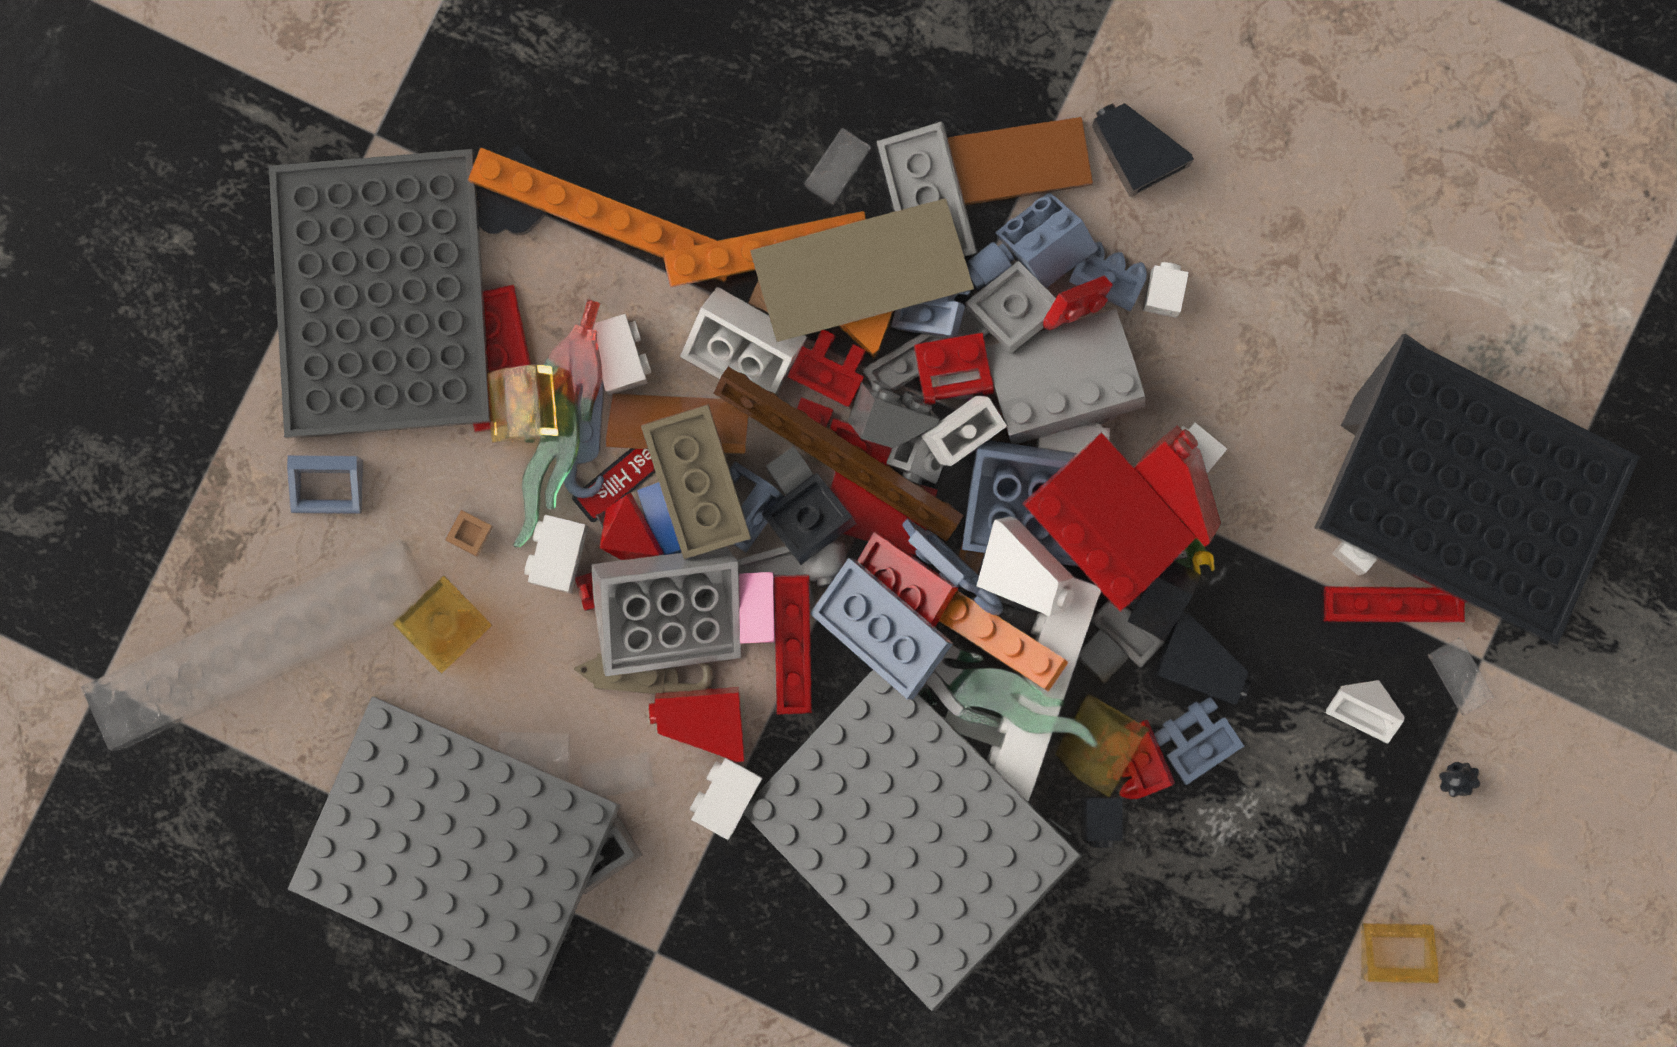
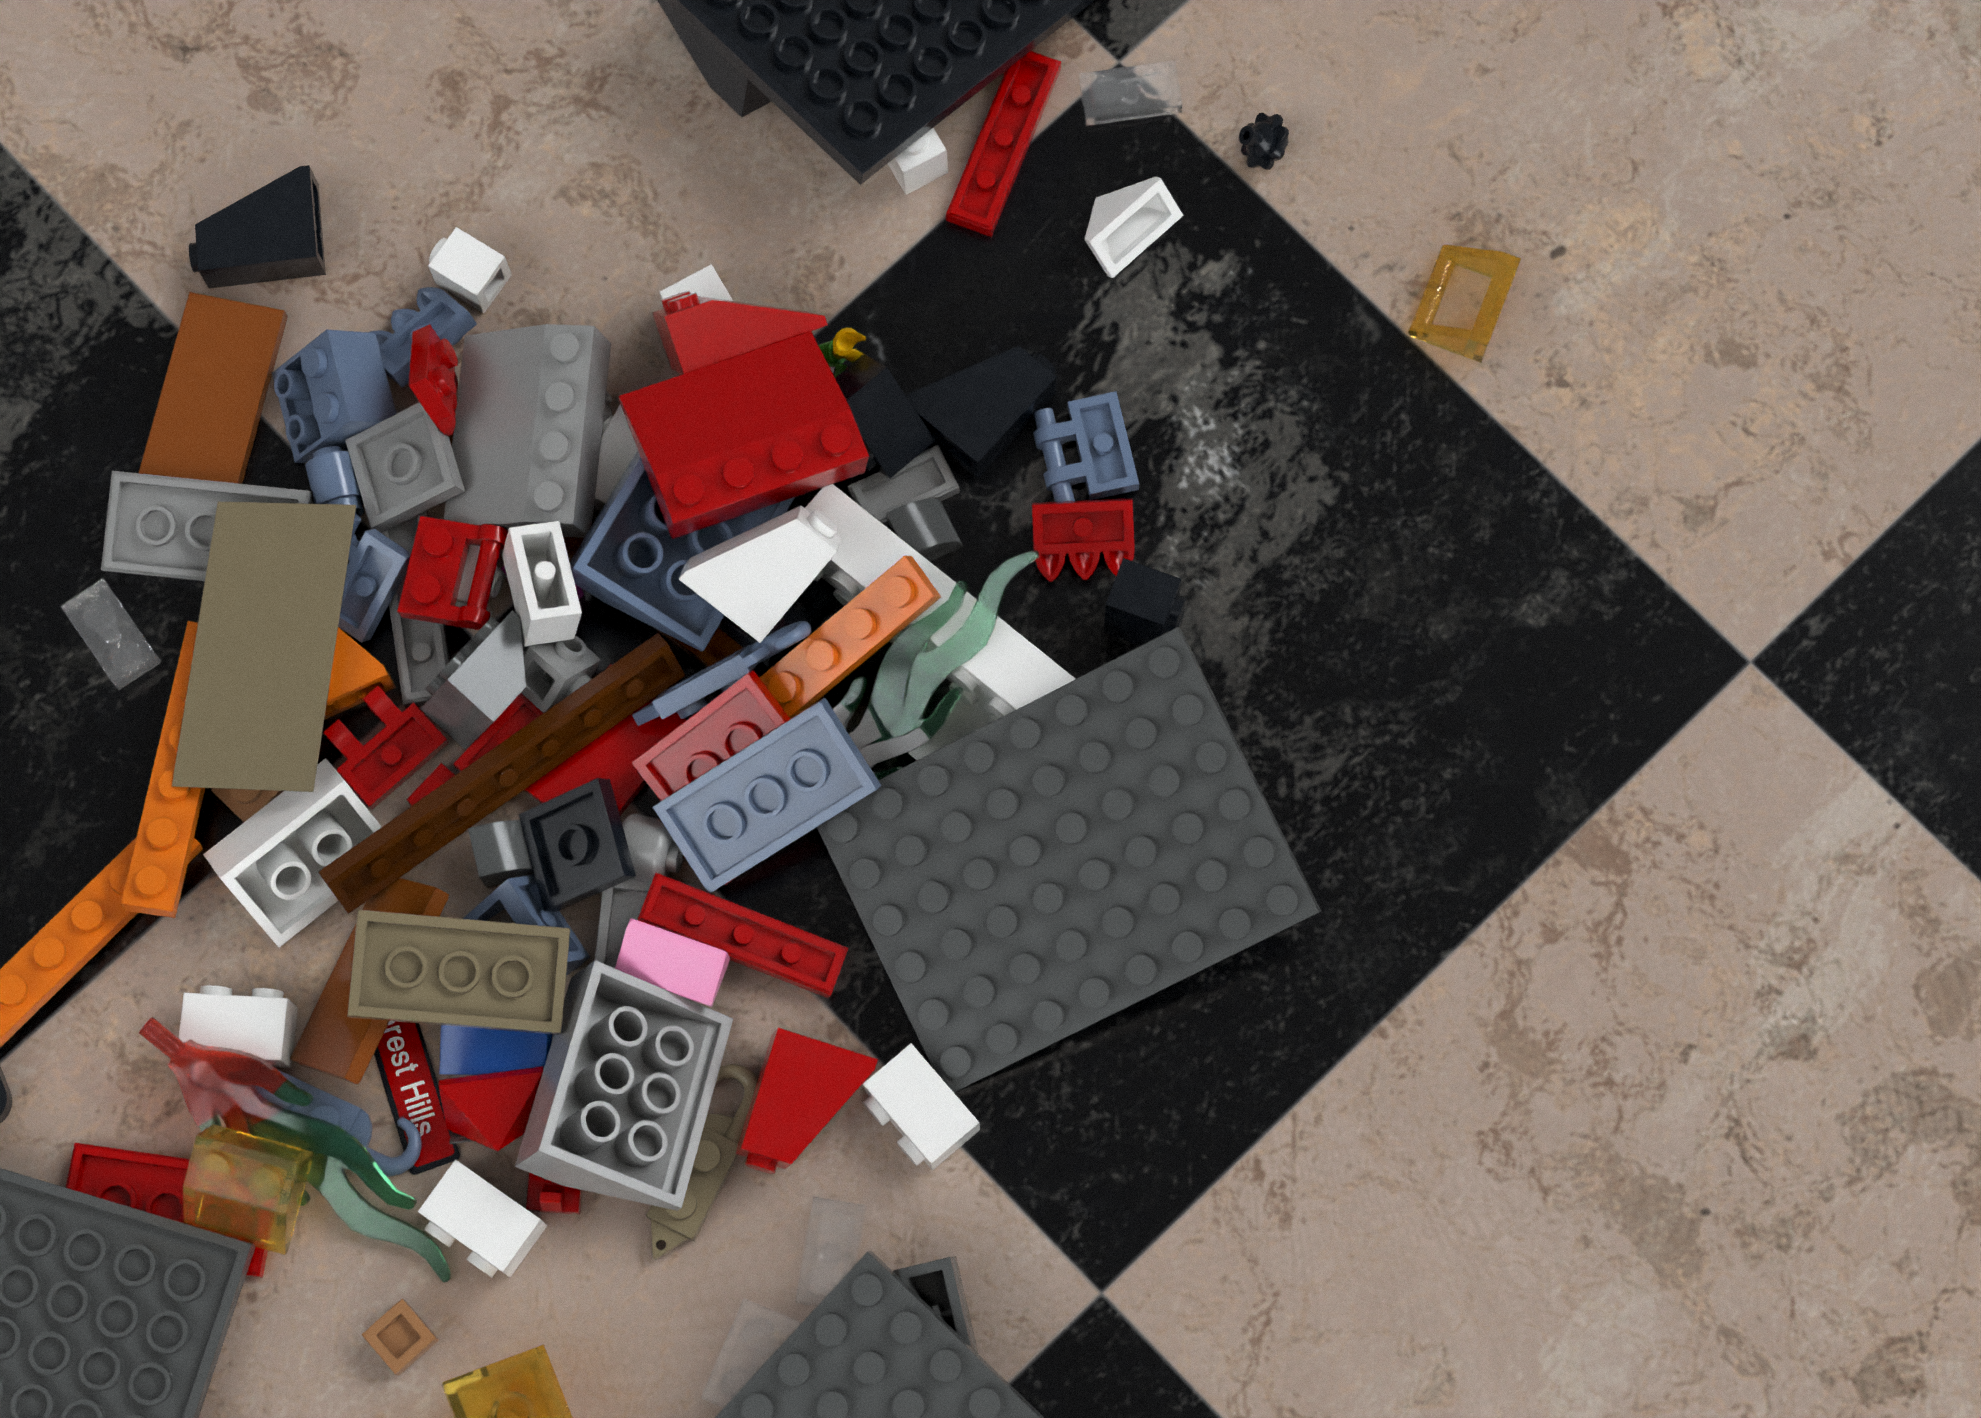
camera: 70 degrees left, 10 degrees down
clear yellow slope [1055,694,1149,797] -> none

